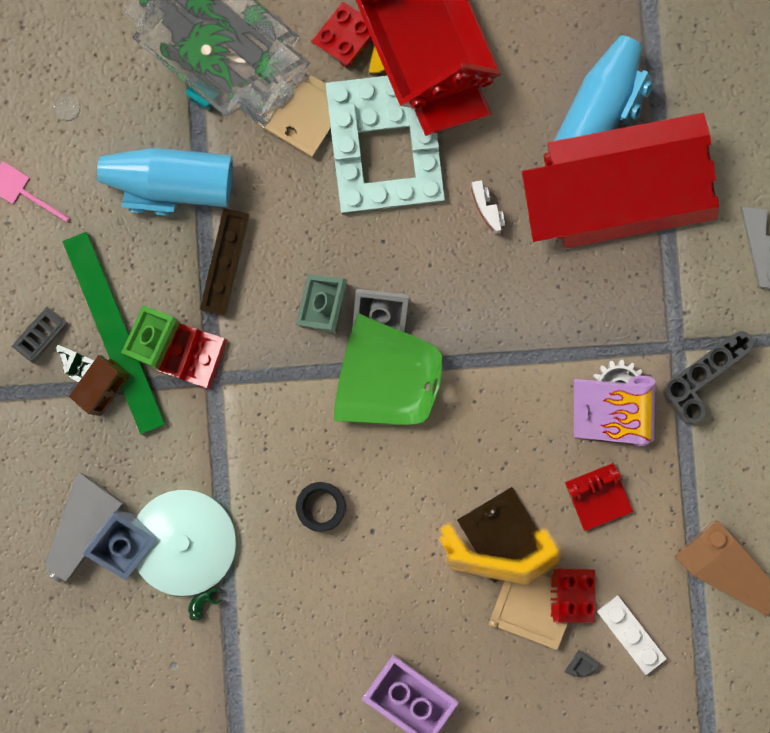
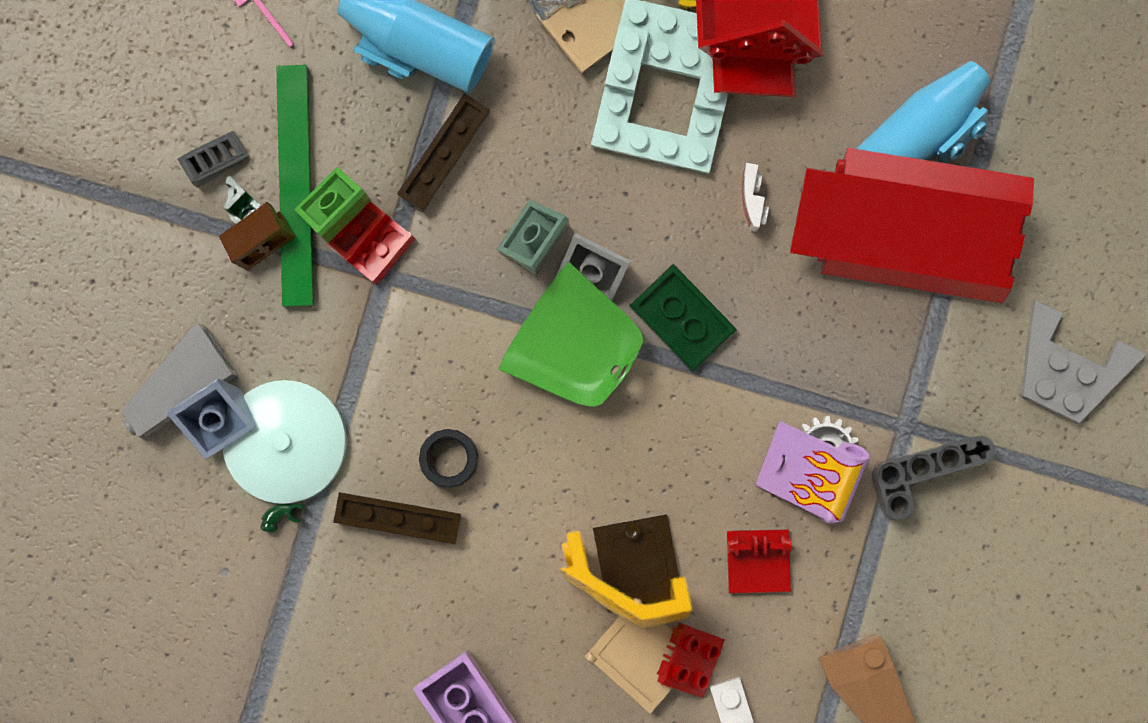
camera: 25 degrees right, 0 degrees up
none -> dark brown plate [333,492,462,544]
none -> dark green tile [629,263,737,372]

